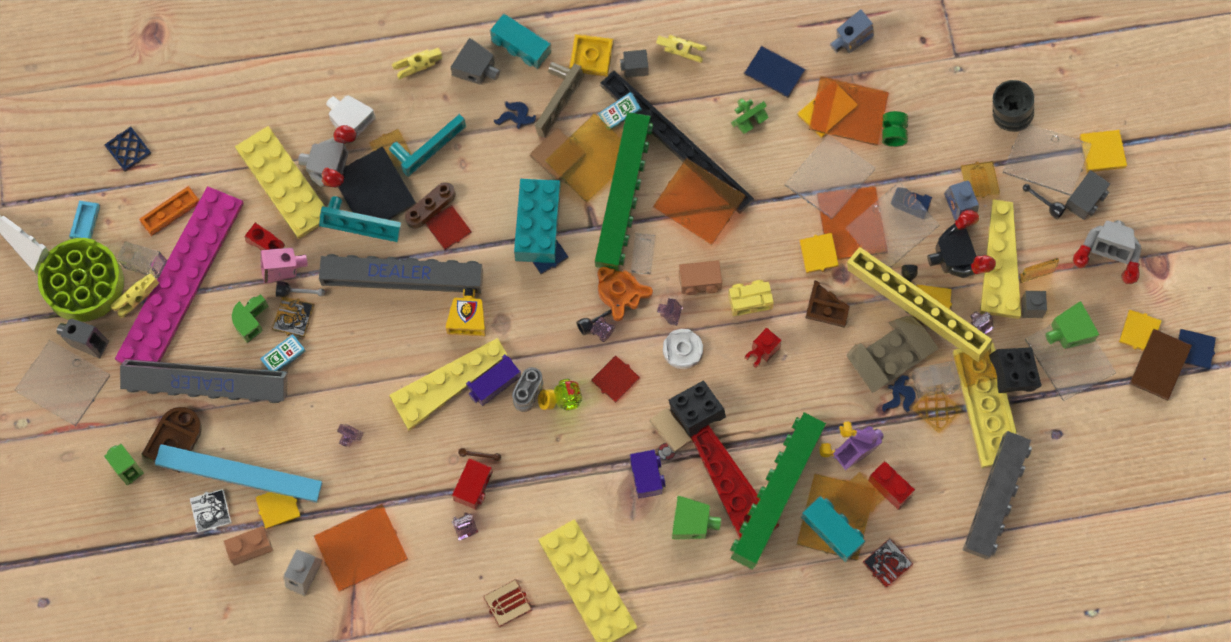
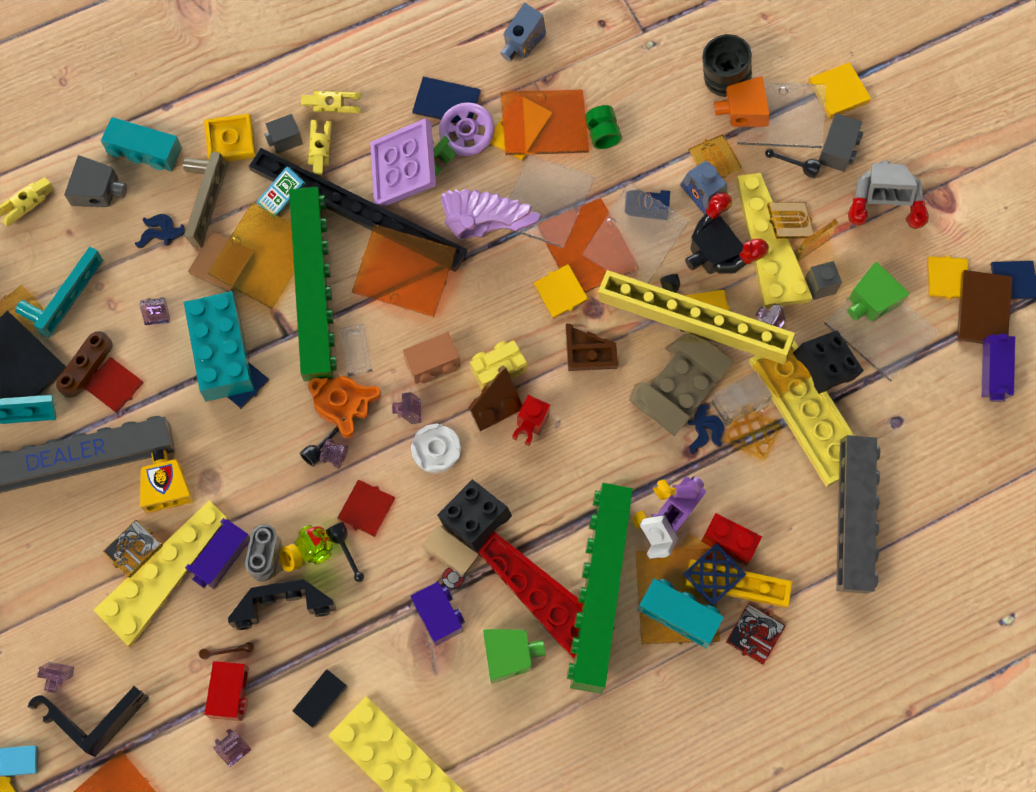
camera: 20 degrees left, 0 degrees up
none -> black hinge [28,686,149,757]
none -> piece [103,520,163,578]
none -> tile [140,297,170,325]
none -> black slope [228,579,336,630]
none -> black tile [292,669,348,729]
none -> light yellow hinge [308,119,332,177]
none -> black hinge [325,522,364,582]
none -> lavender plate [370,118,436,208]
none -> lavender plate [439,102,494,156]
none -> lavender piece [441,189,541,239]
none -> reddish brown wing [468,365,522,431]
none -> white bracket [640,515,678,559]
none -> dark blue window [683,543,746,606]
none -> yellow plate [685,559,792,608]
none -> orange torso [714,76,770,127]
none -> piece [767,202,815,239]
none -> dark purple brick [981,334,1015,402]

